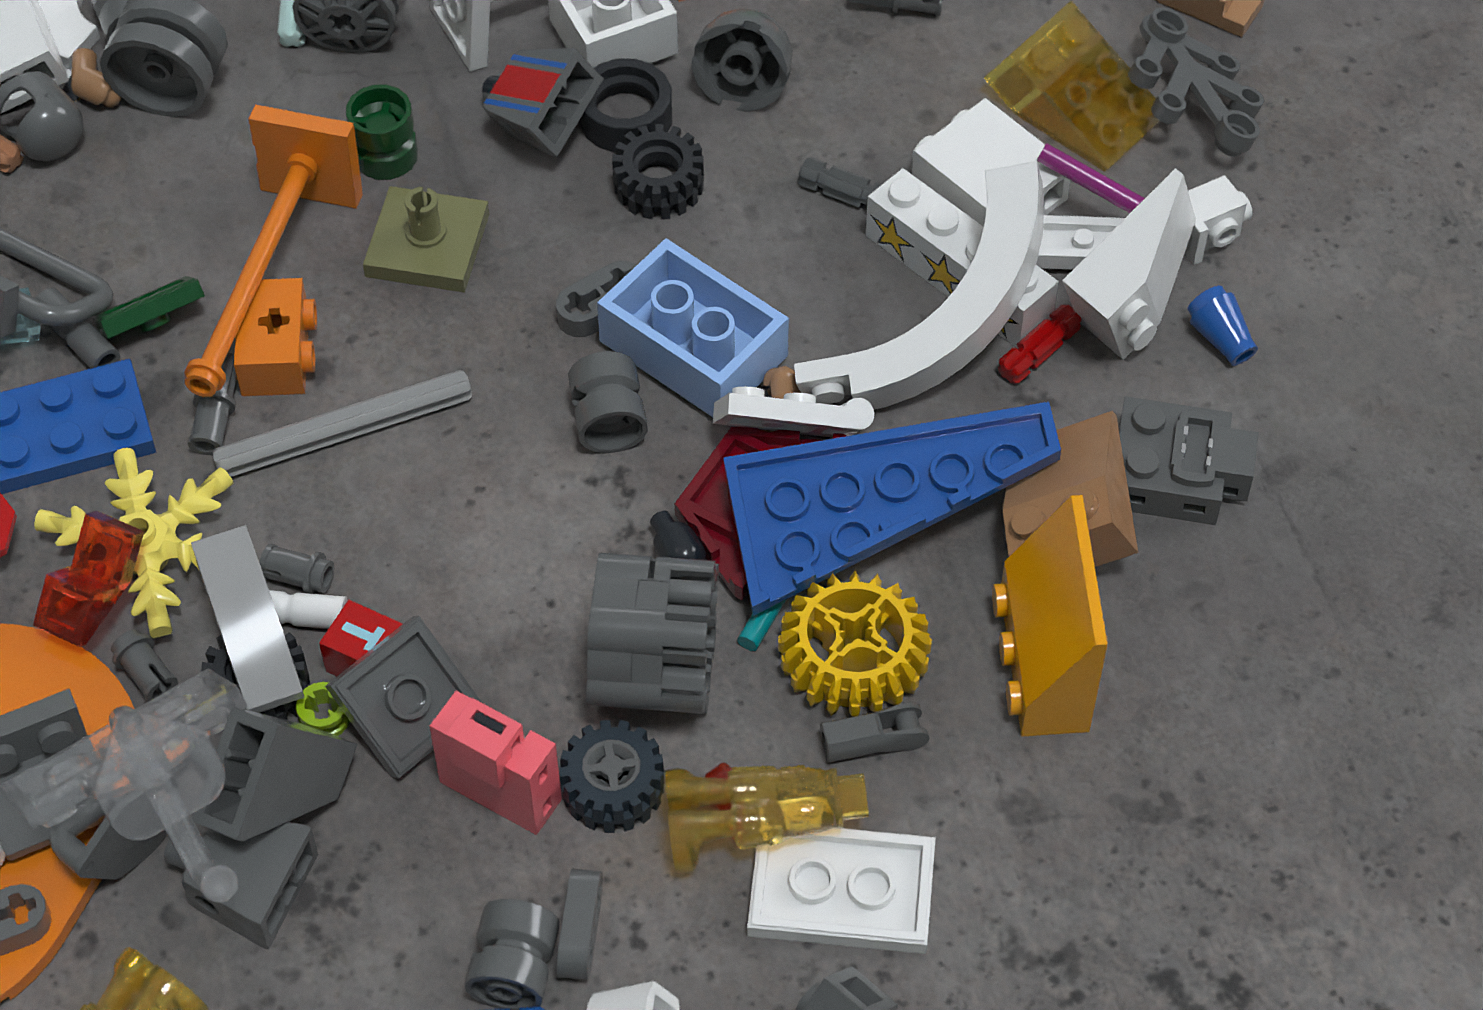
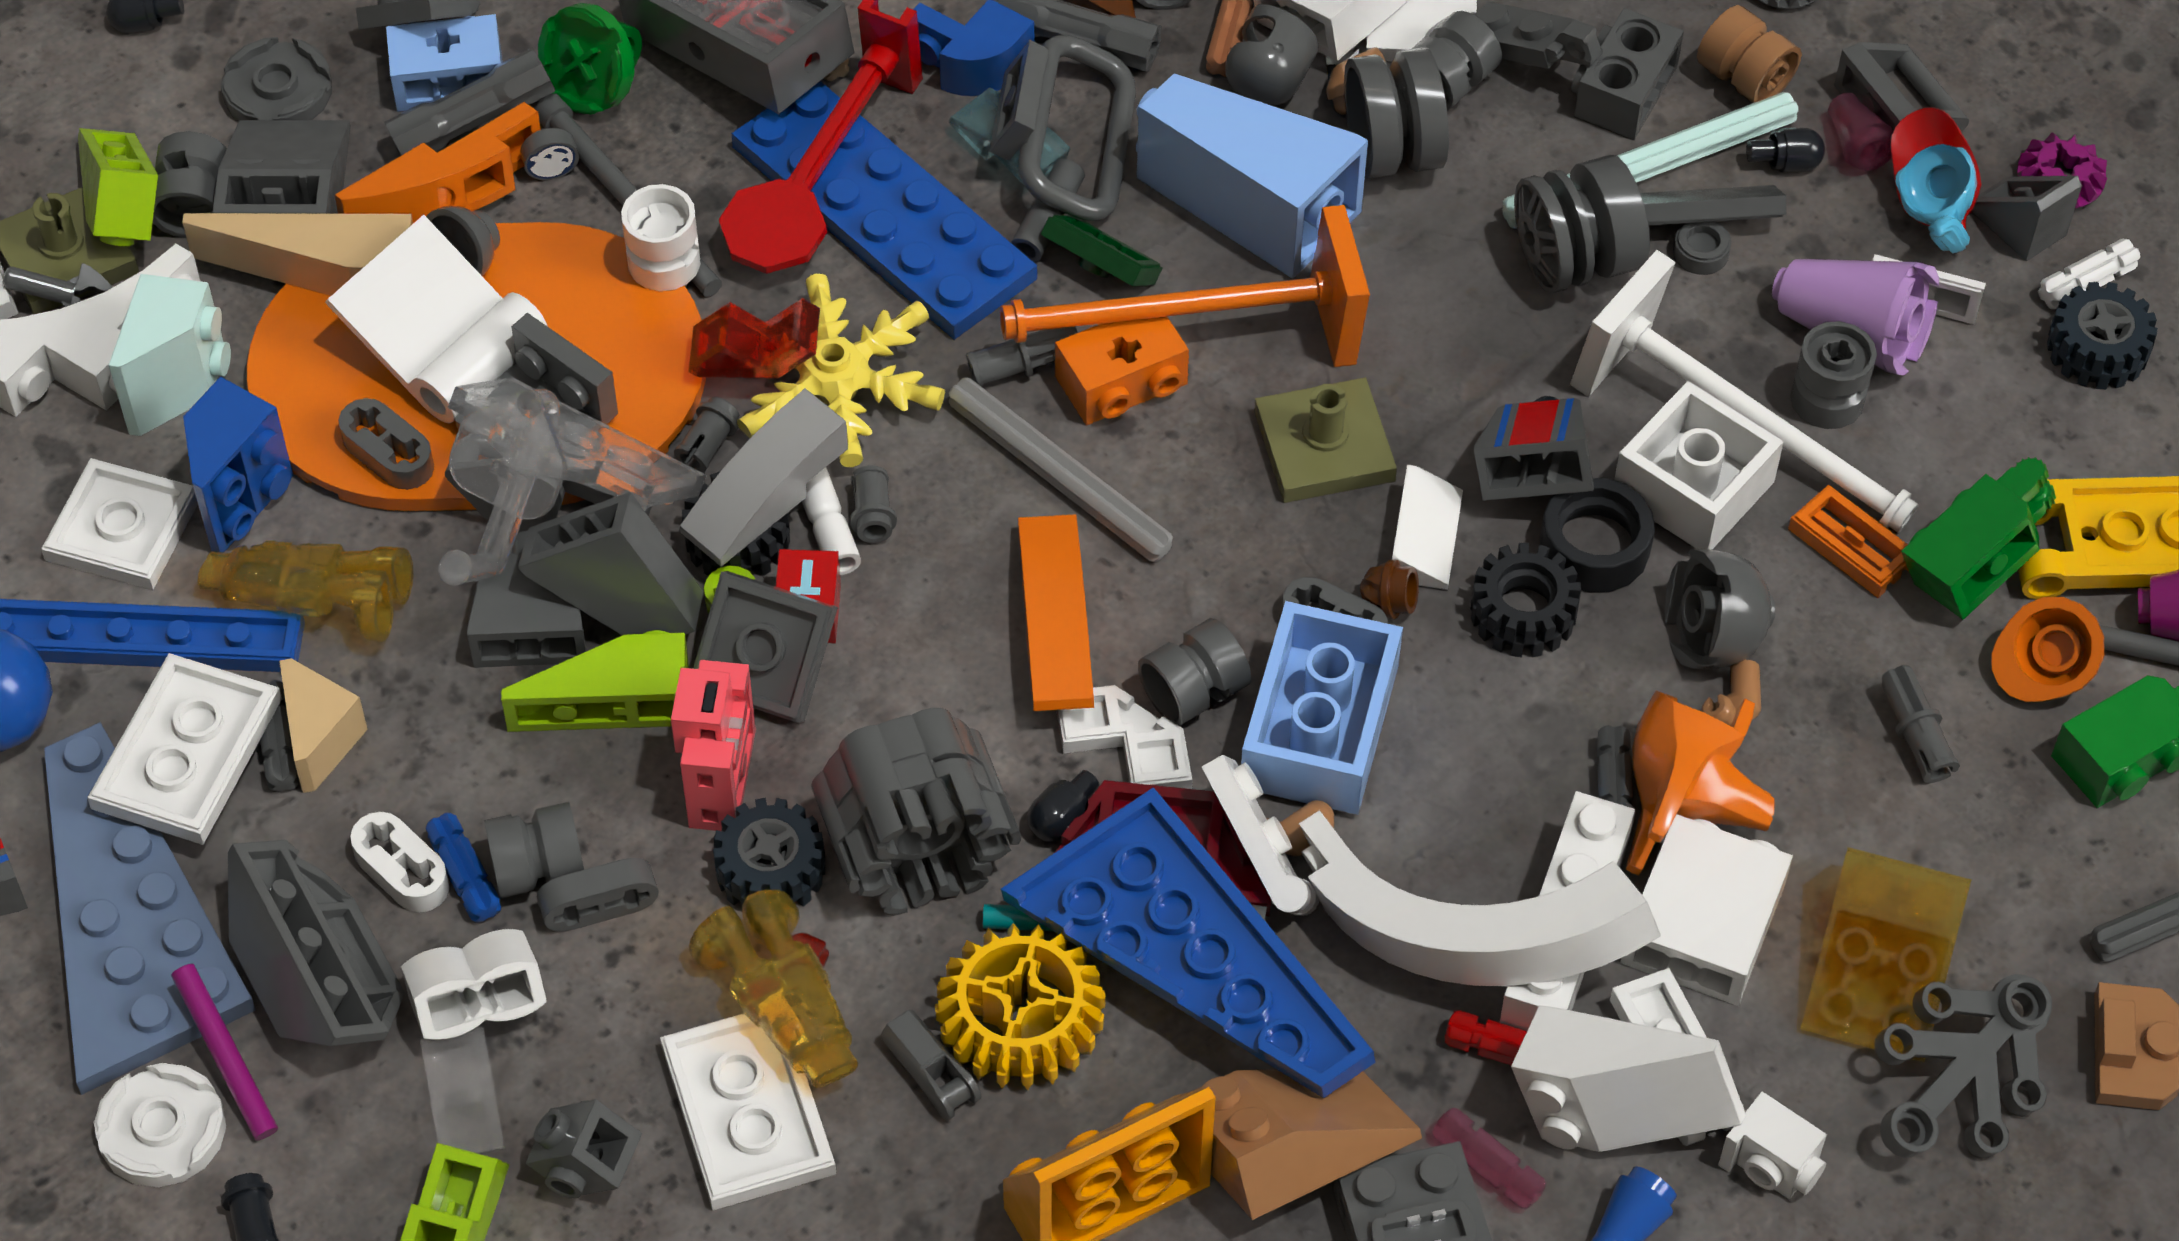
camera: 65 degrees right, 0 degrees up
dark green wheel [346,84,418,180] -> none
magenta bar [1037,143,1145,213] -> none
none -> lime slope [501,630,689,732]
none -> orange slope [1018,514,1094,711]
none -> white tile [1056,685,1192,789]
none -> light blue slope [1136,73,1368,279]
none -> reddish brown plate [1360,560,1419,619]
none -> white slope [1392,464,1463,590]
none -> clear pink axle [1432,1108,1547,1209]
none -> orange piece [1626,690,1775,875]
none -> medium nougat arm [1701,660,1761,726]

